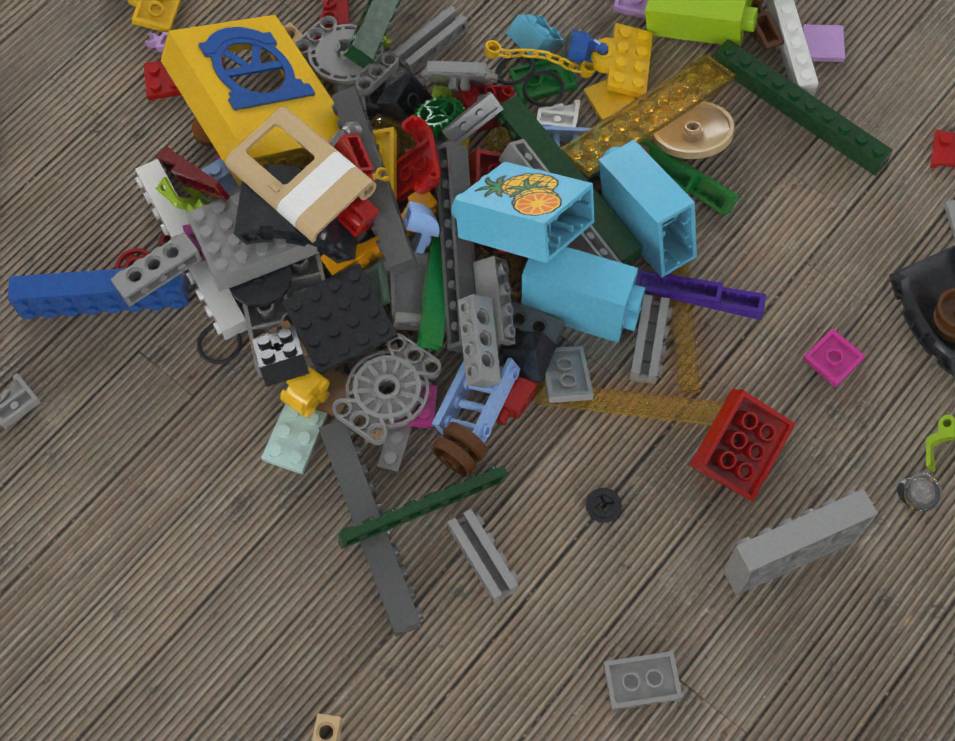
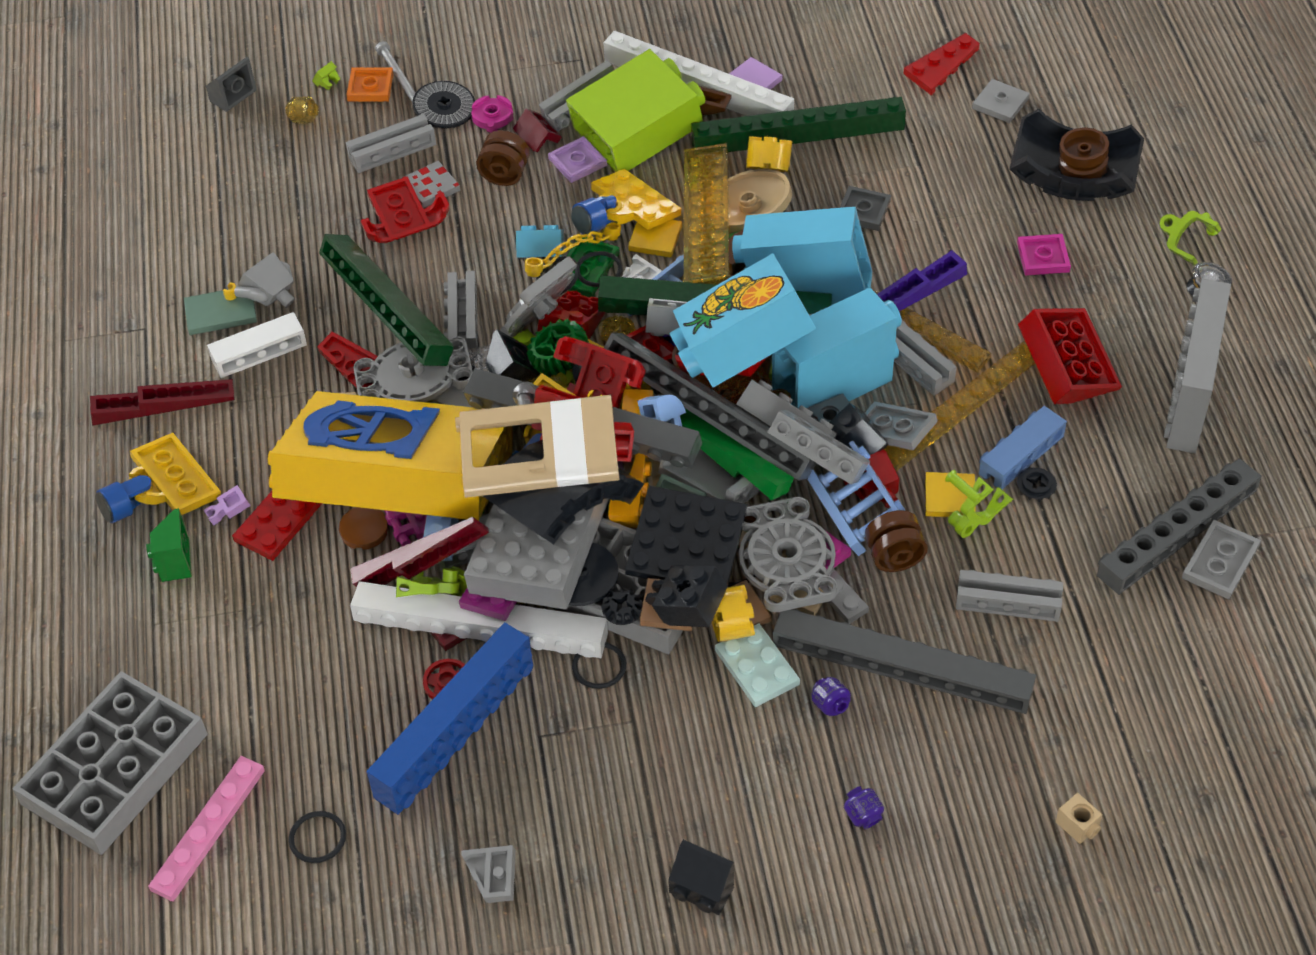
camera: 50 degrees left, 15 degrees down
light grey brick [110,232,202,307] -> none
dark green plate [338,465,507,550] -> none
light grey piece [442,92,503,144] -> none
none -> green slope [146,508,192,582]
none -> black gear [601,588,643,625]
none -> black slope [668,839,734,915]
none -> yellow brick [746,136,792,172]
none -> dark purple head [812,677,851,716]
none -> dark grey plate [840,186,891,231]
none -> dark purple head [844,786,885,829]
none -> yellow tile [925,472,976,517]
none -> lime piece [945,470,1013,538]
none -> medium blue brick [979,406,1067,489]
none -> dark grey brick [1097,458,1262,595]

